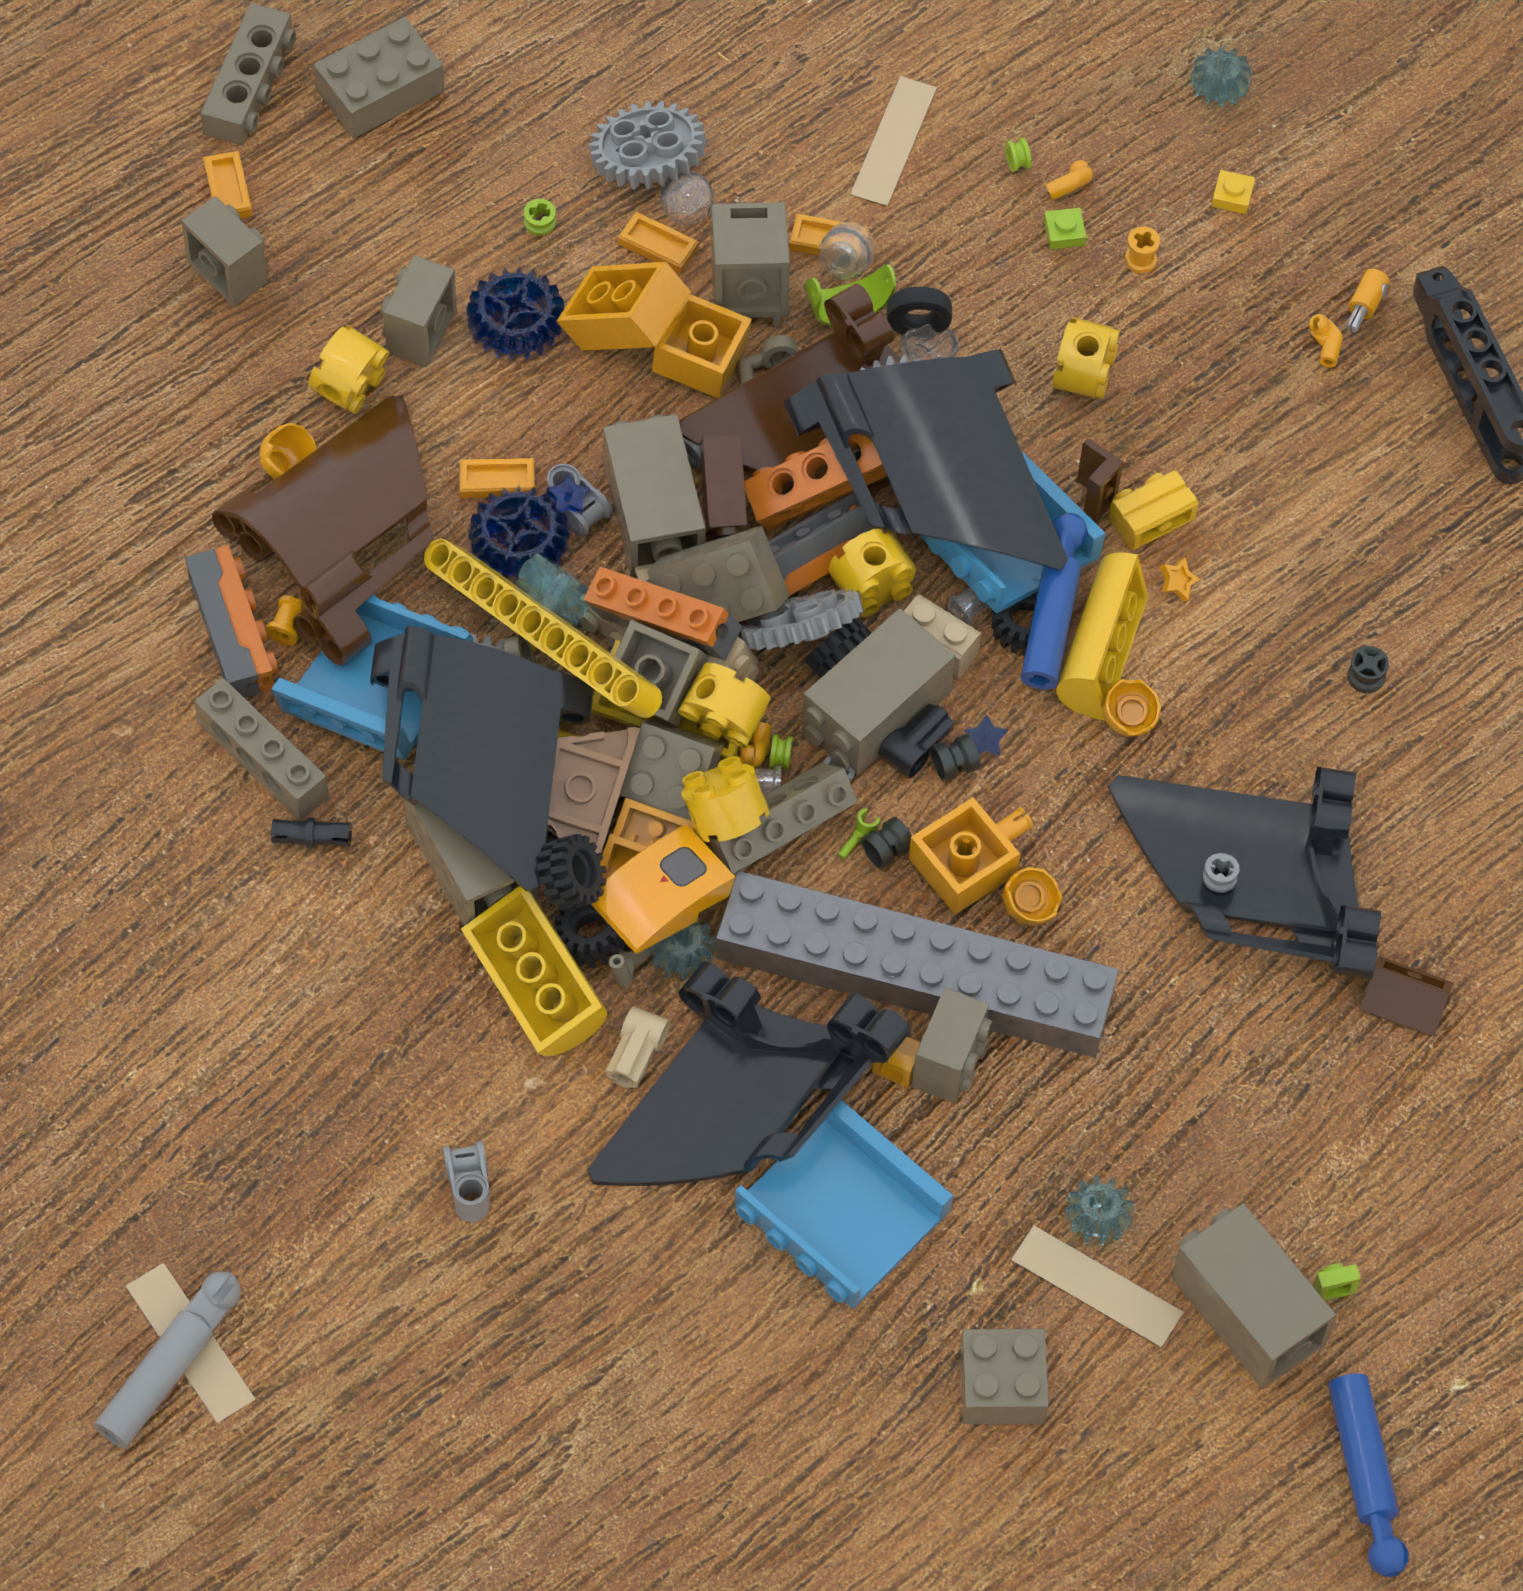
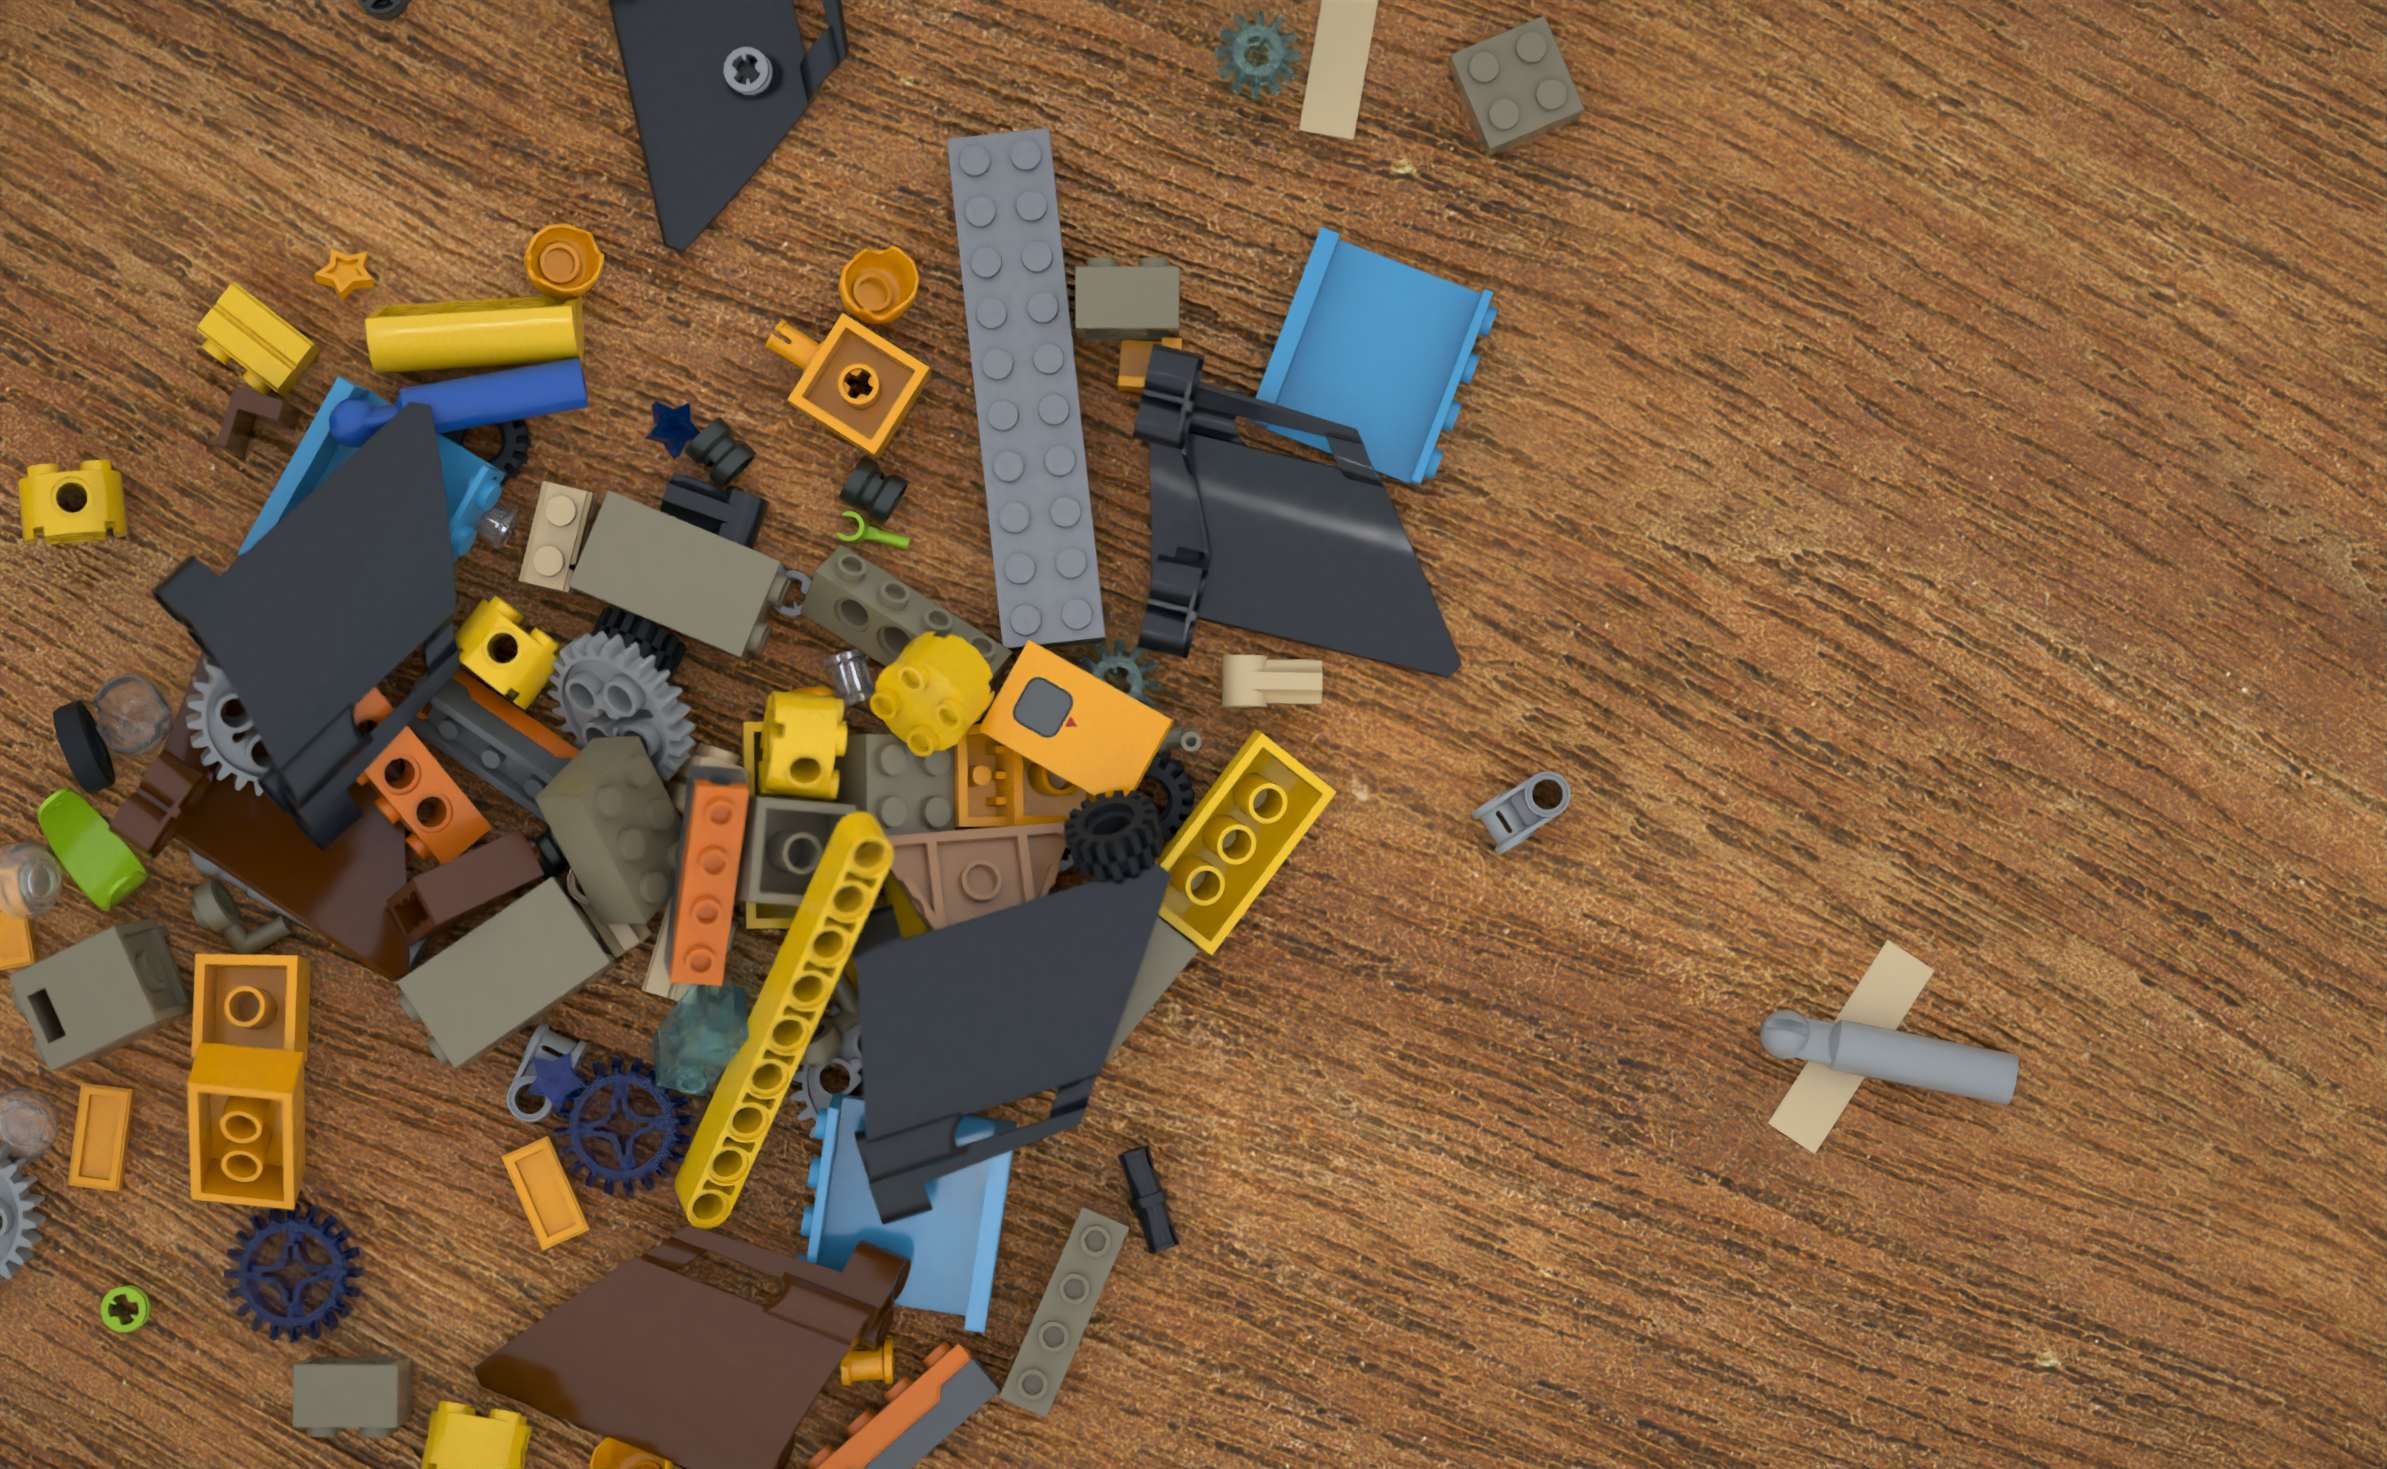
camera: 110 degrees left, 25 degrees up
lime bush [769,734,793,771] -> none

